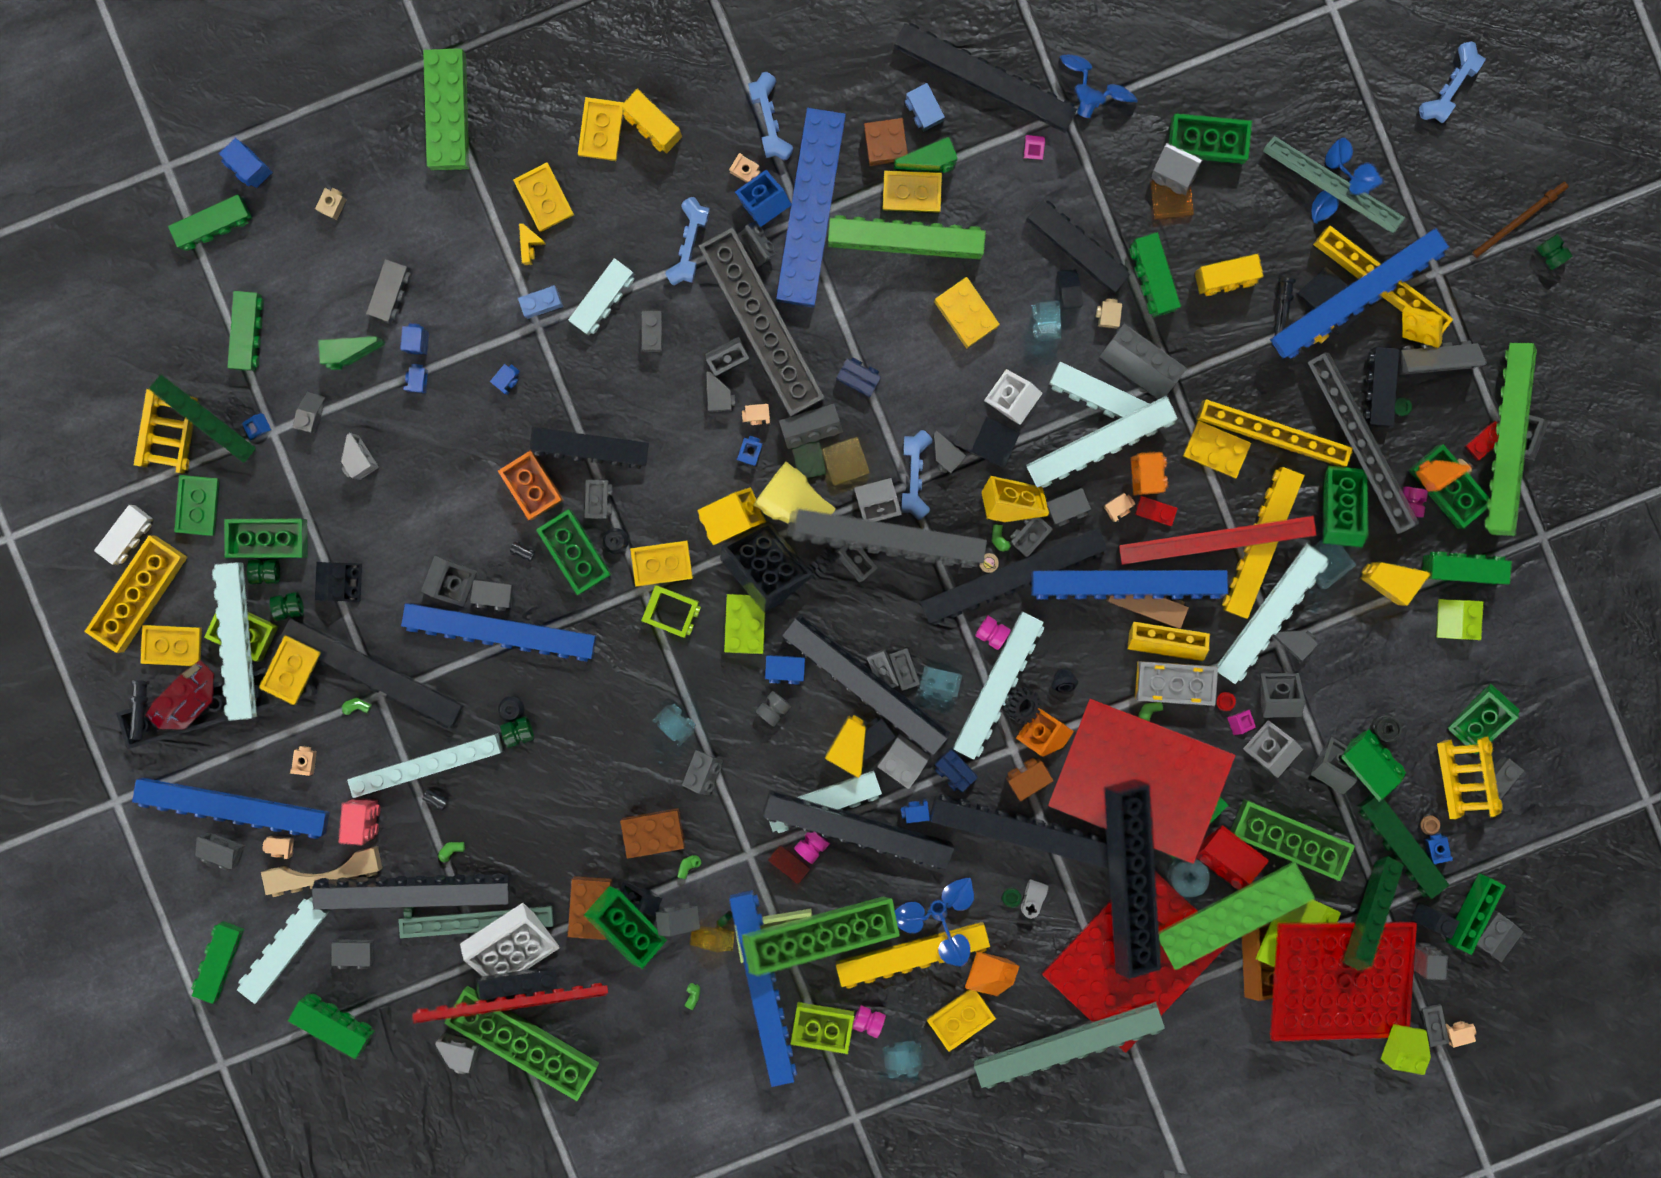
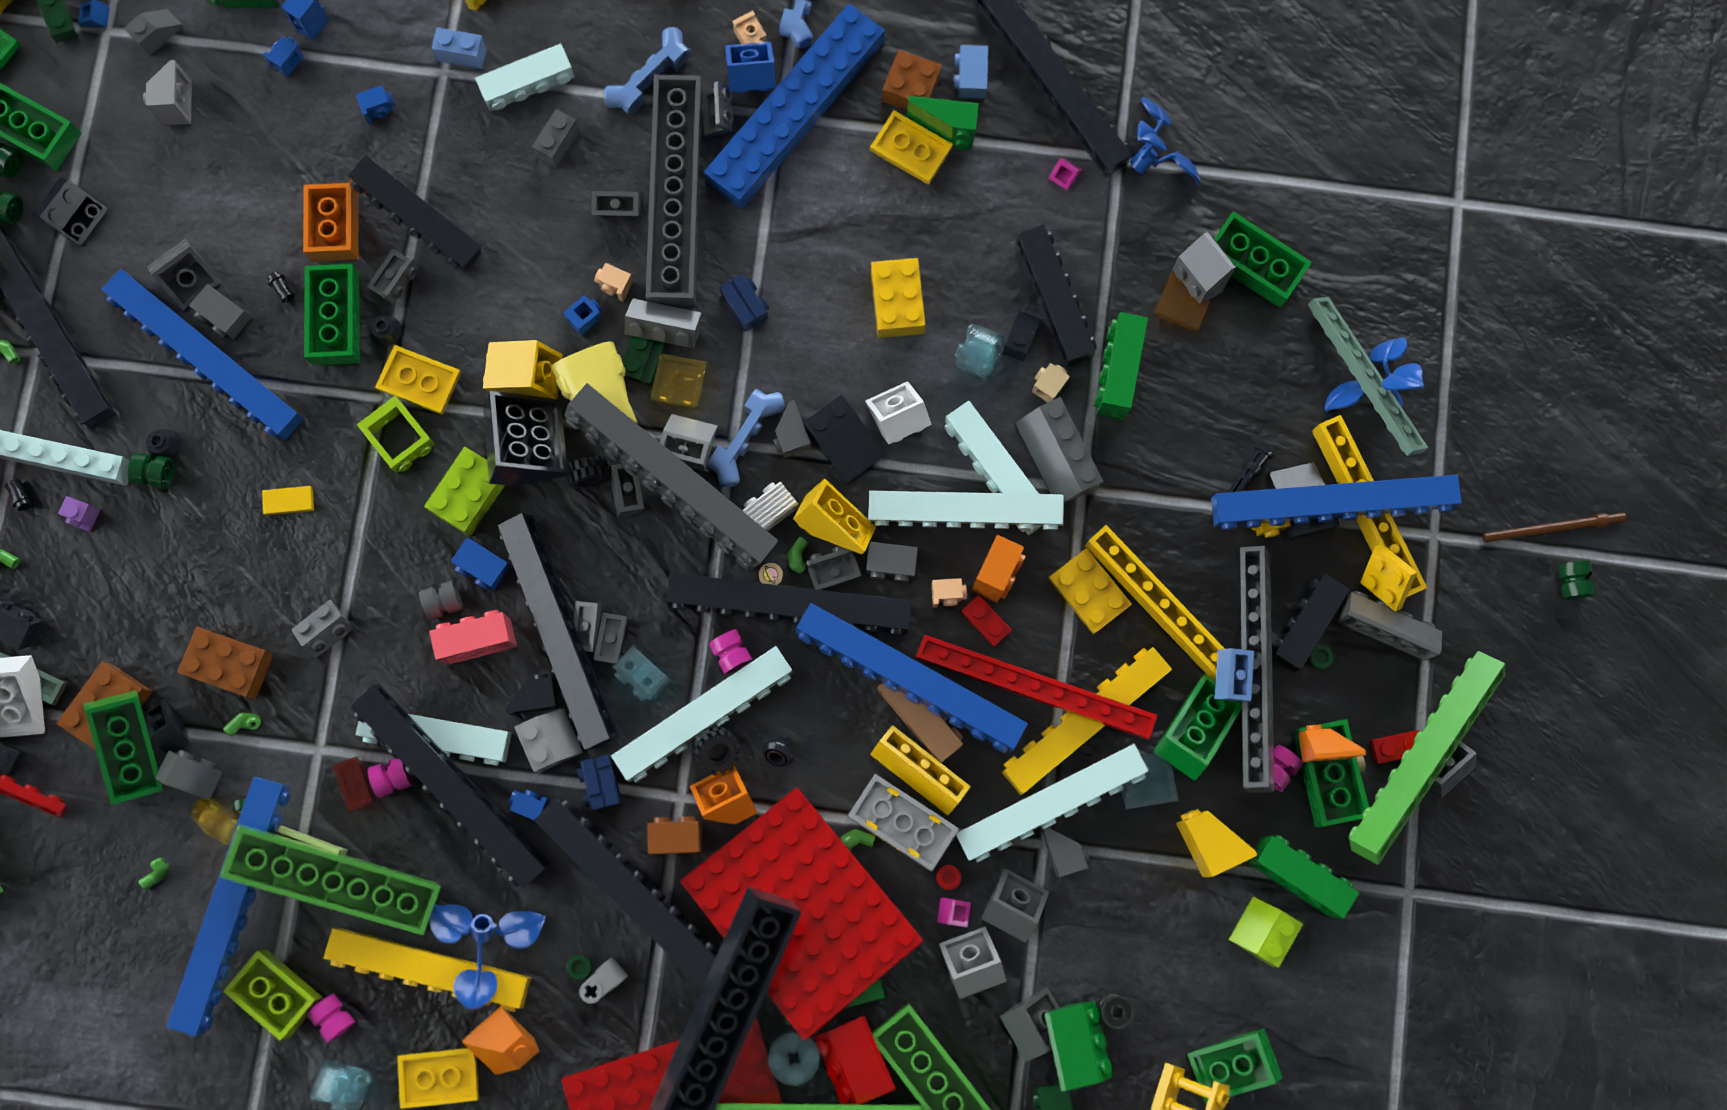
camera: 25 degrees right, 10 degrees down
clear light blue brick [652,704,696,747] -> none
dark grey slope [706,372,735,412] -> none
yellow slope [825,715,865,778] -> none
bright green brick [828,216,985,260] -> none
yellow brick [1195,254,1263,296] -> none
medium blue plate [1419,42,1486,123] -> none
none -> medium lavender brick [58,496,100,532]
none -> yellow tile [262,486,314,515]
none -> coral brick [429,610,517,665]
none -> white brick [742,482,798,531]
none -> medium blue brick [1215,649,1254,702]

